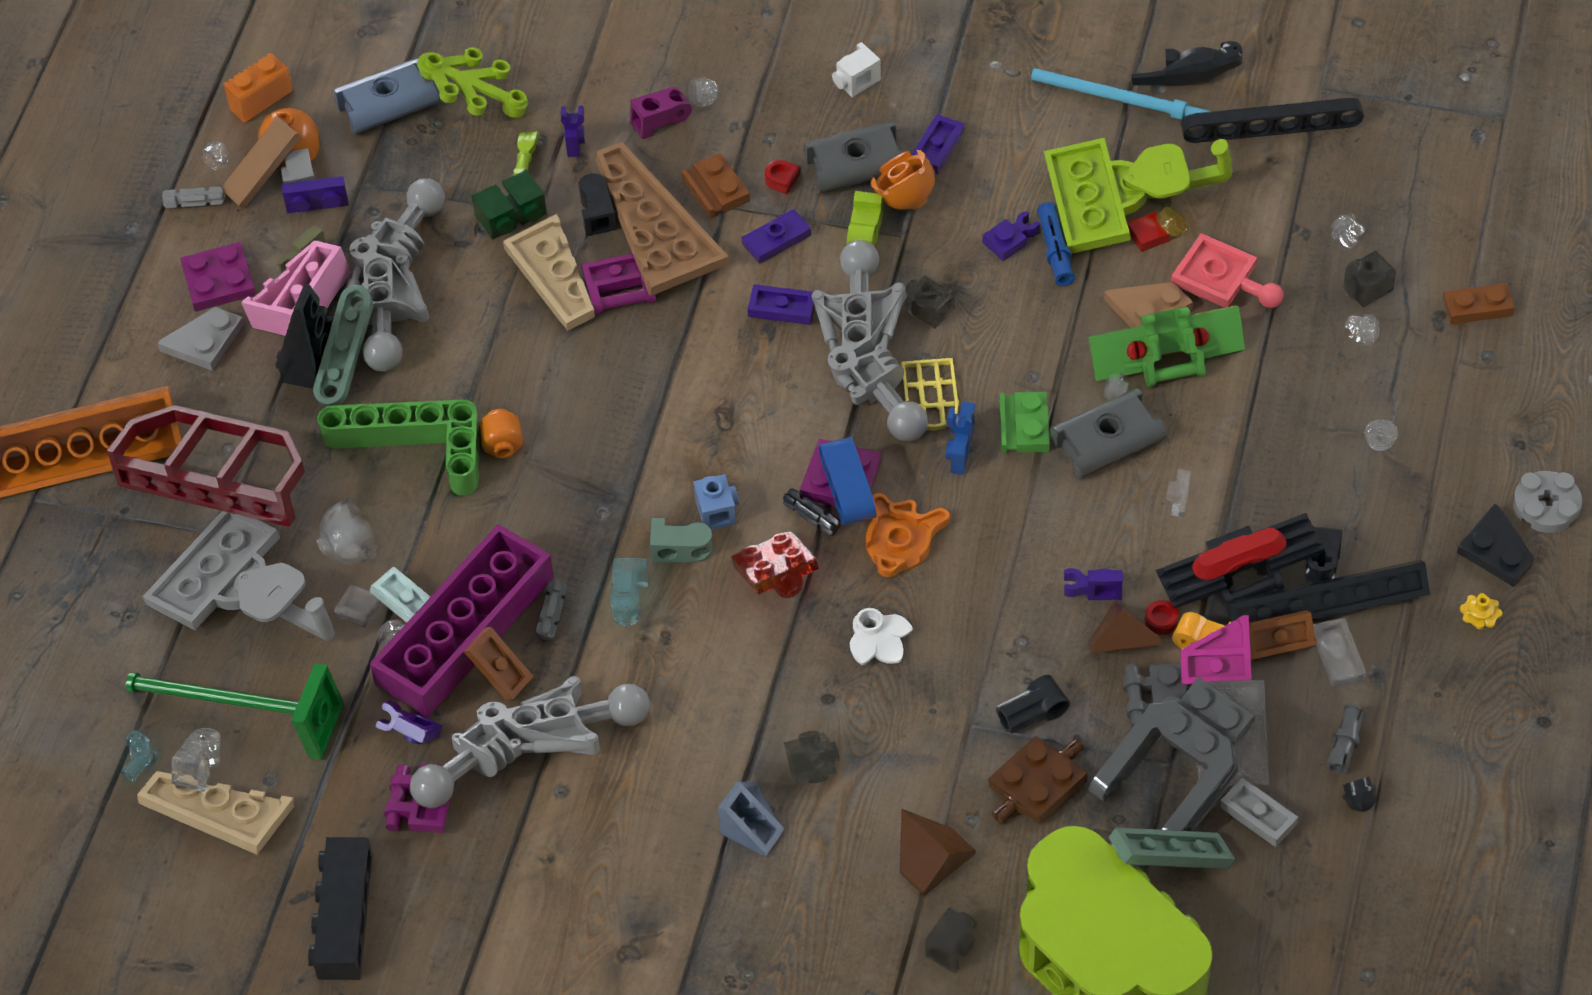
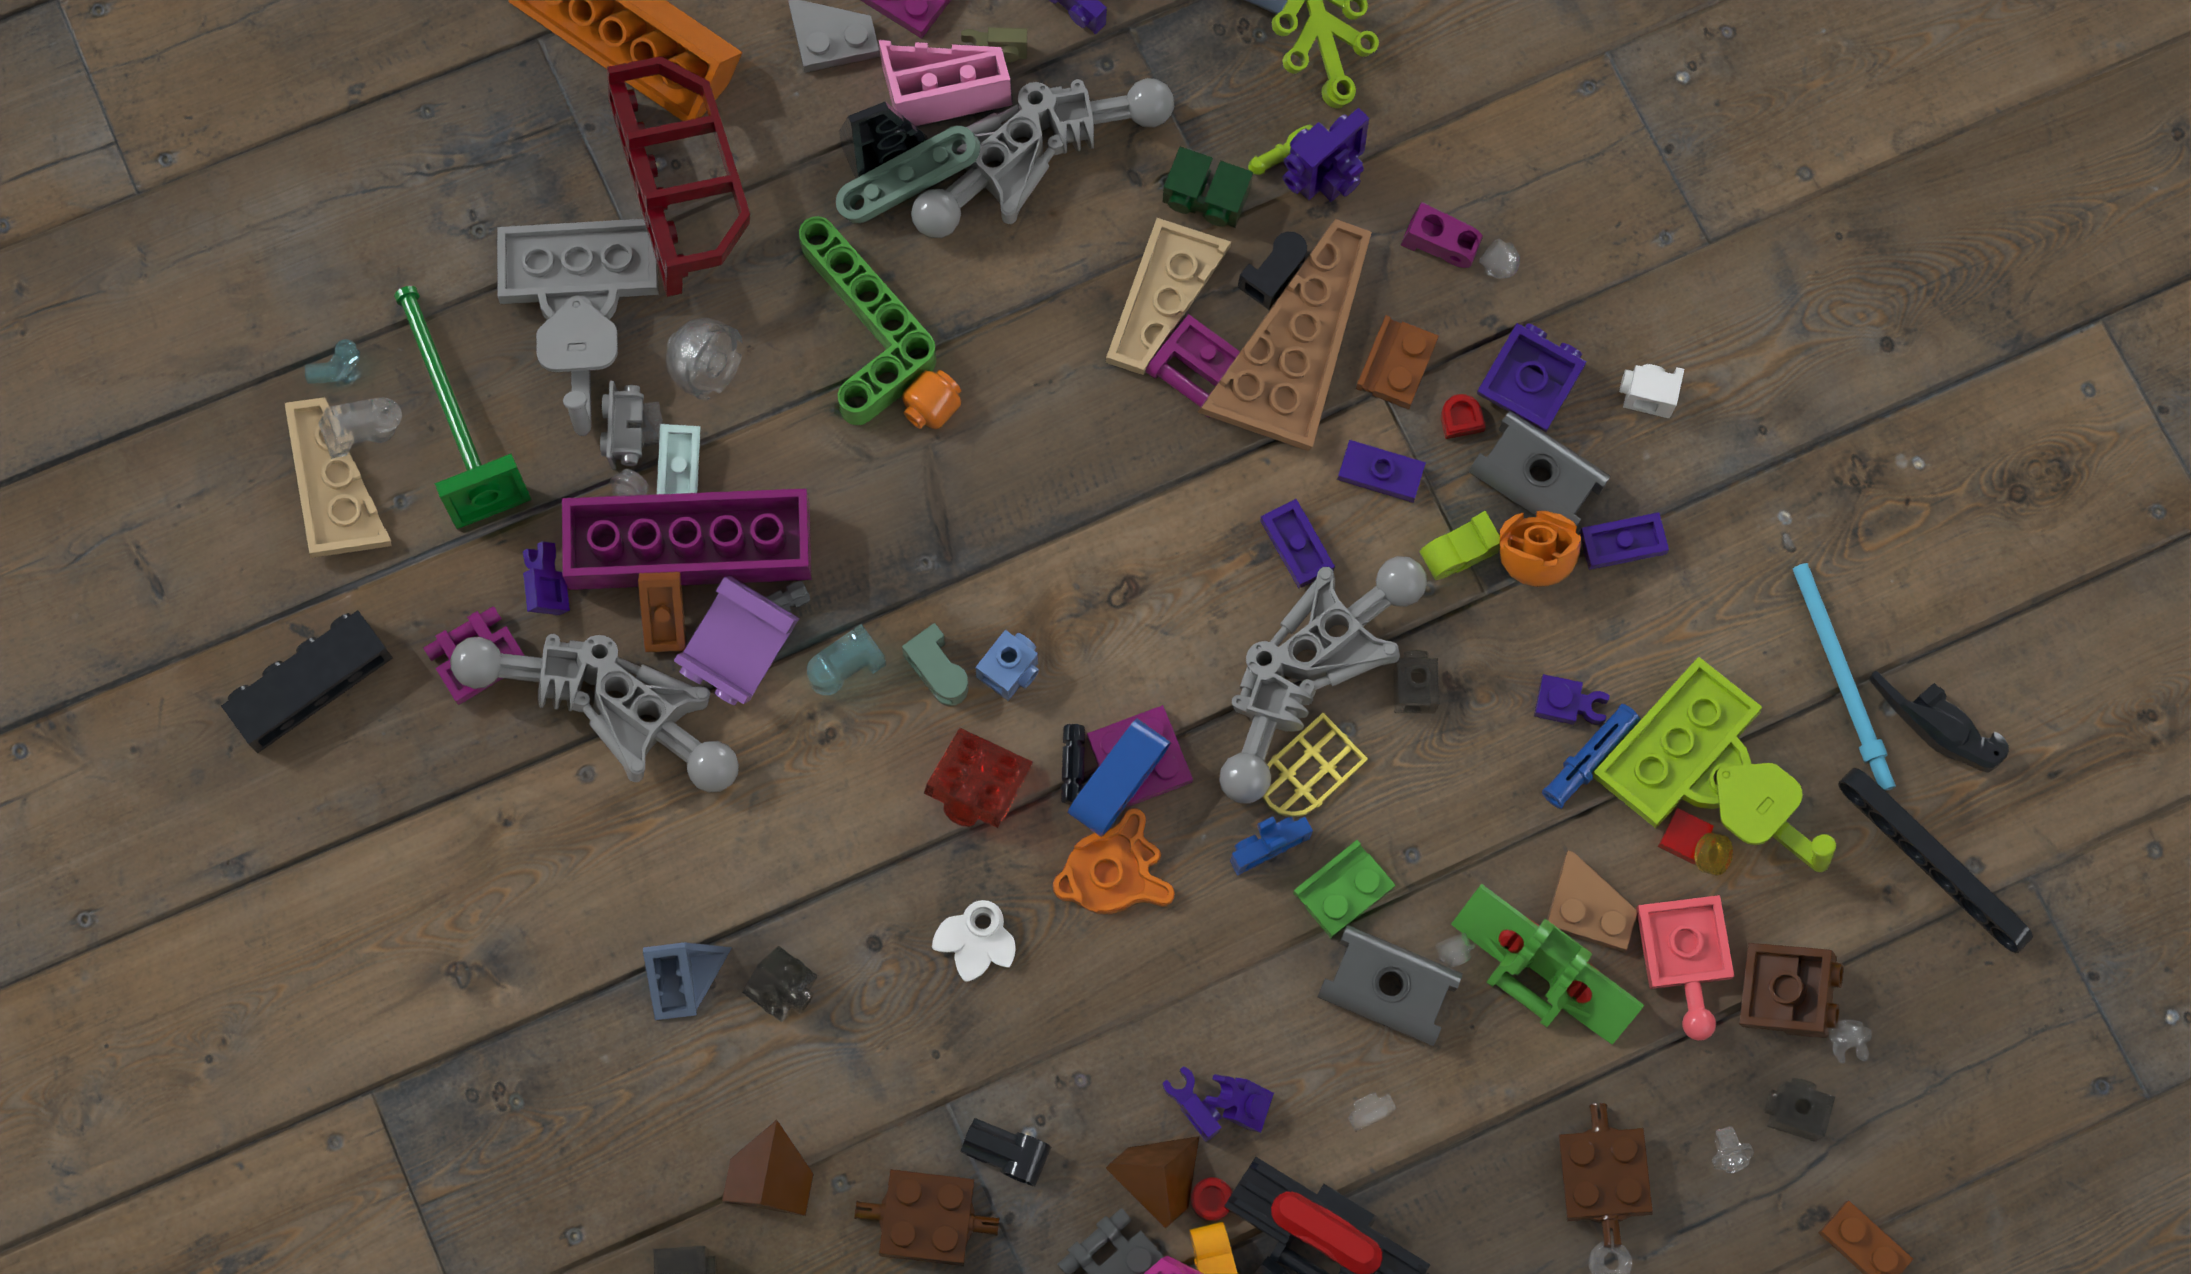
camera: 45 degrees right, 20 degrees up
none -> light grey hinge [600,381,644,470]
none -> medium lavender panel [674,576,800,705]
none -> dark purple plate [1205,1074,1274,1133]
none -> dark purple plate [1282,108,1369,201]
none -> dark purple plate [1477,323,1587,432]
none -> reddish brown plate [1559,1103,1653,1248]
none -> reddish brown plate [1739,943,1844,1038]

